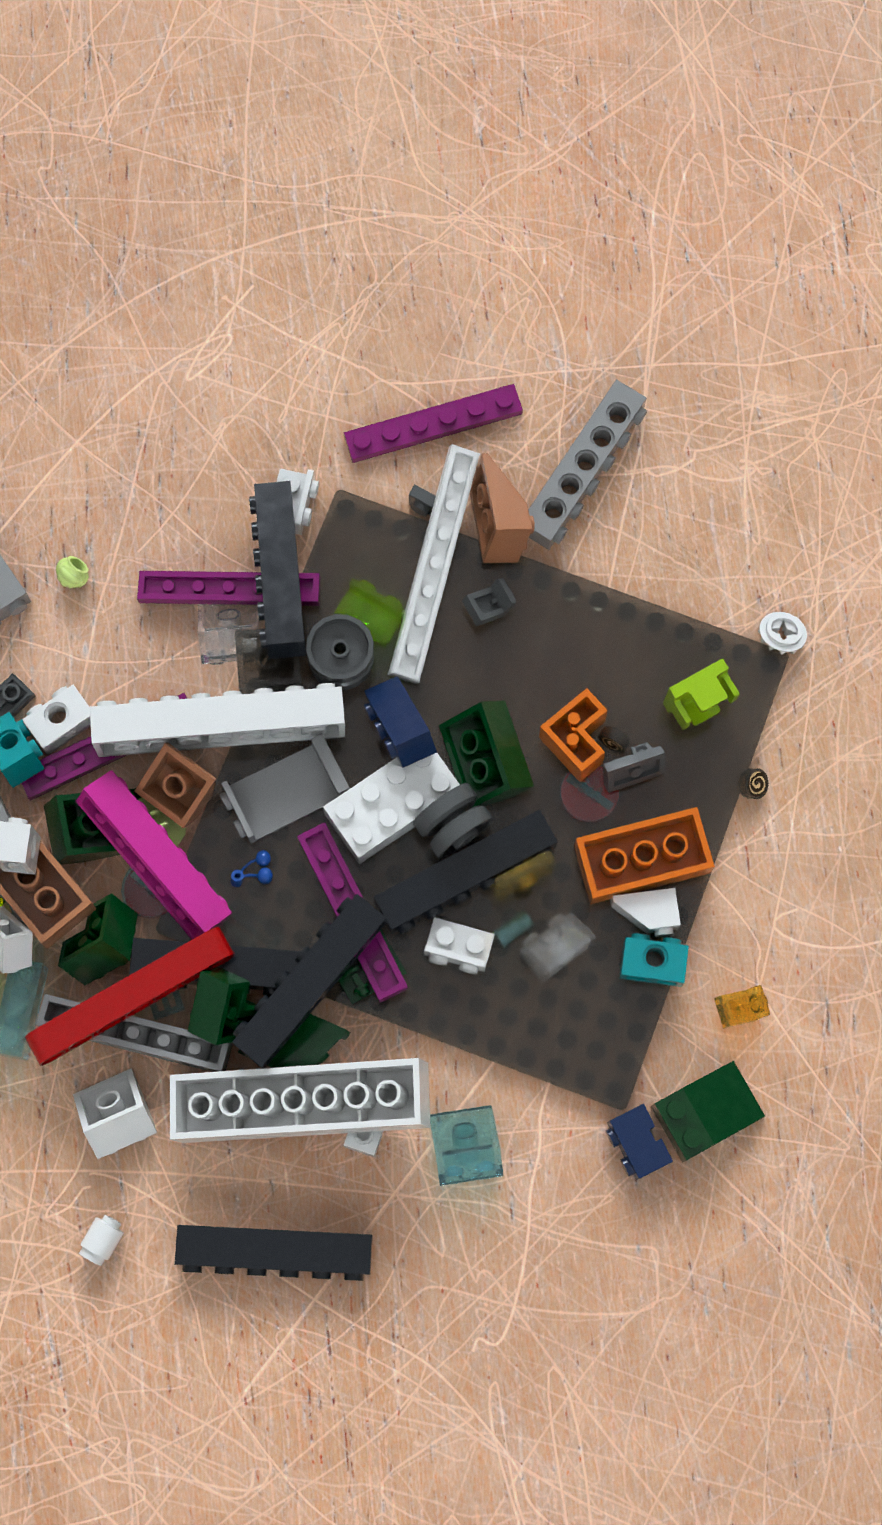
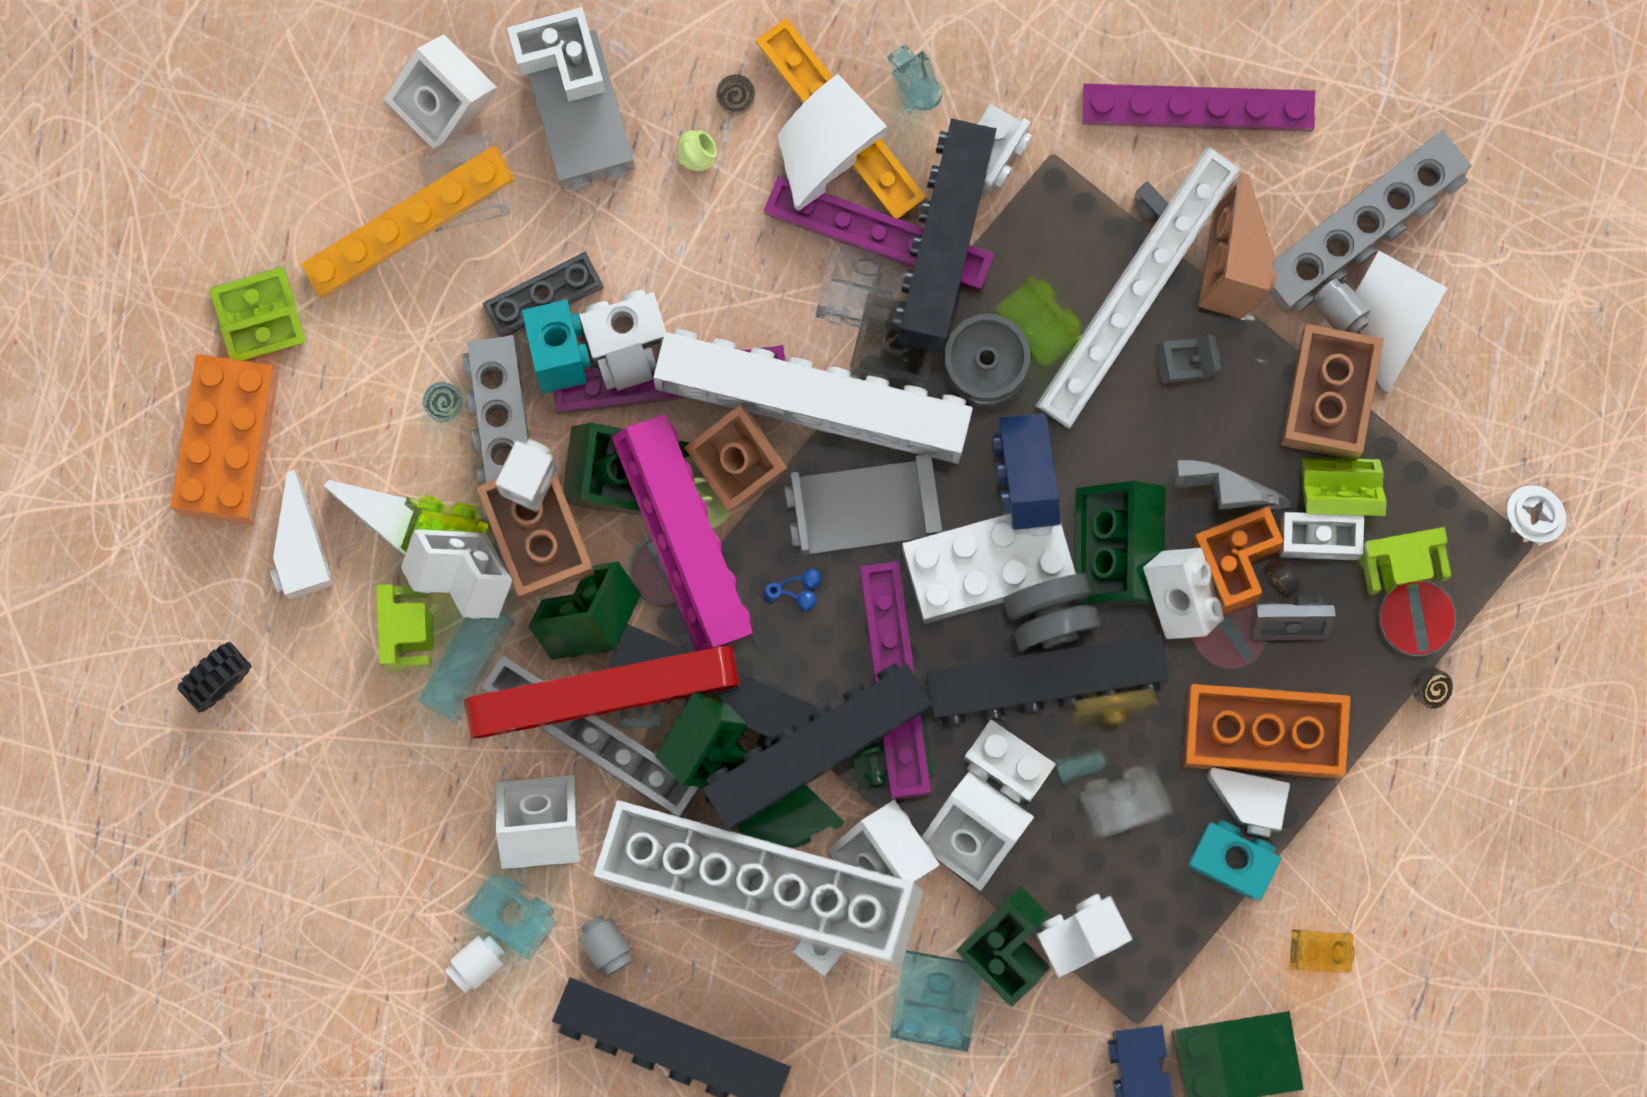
camera: 25 degrees right, 5 degrees up
none -> clear light blue brick [463,873,558,960]
none -> light grey brick [578,915,633,977]
none -> light grey brick [598,342,656,391]
none -> clear smoke tile [716,74,755,115]
none -> light orange plate [756,17,927,220]
none -> white slope [777,74,887,211]
none -> white slope [827,800,940,884]
none -> clear light blue hips [887,45,942,113]
none -> white slope [921,771,1034,891]
none -> dark green brick [956,886,1050,1008]
none -> white brick [1035,894,1132,979]
none -> white brick [1143,548,1224,639]
none -> light grey slope [1172,460,1291,512]
none -> white brick [1279,512,1364,560]
none -> nougat brick [1281,324,1384,460]
none -> lime slope [1301,457,1387,516]
none -> light grey brick [1313,278,1371,334]
none -> white slope [1355,251,1448,394]
none -> red piece [1379,580,1457,657]

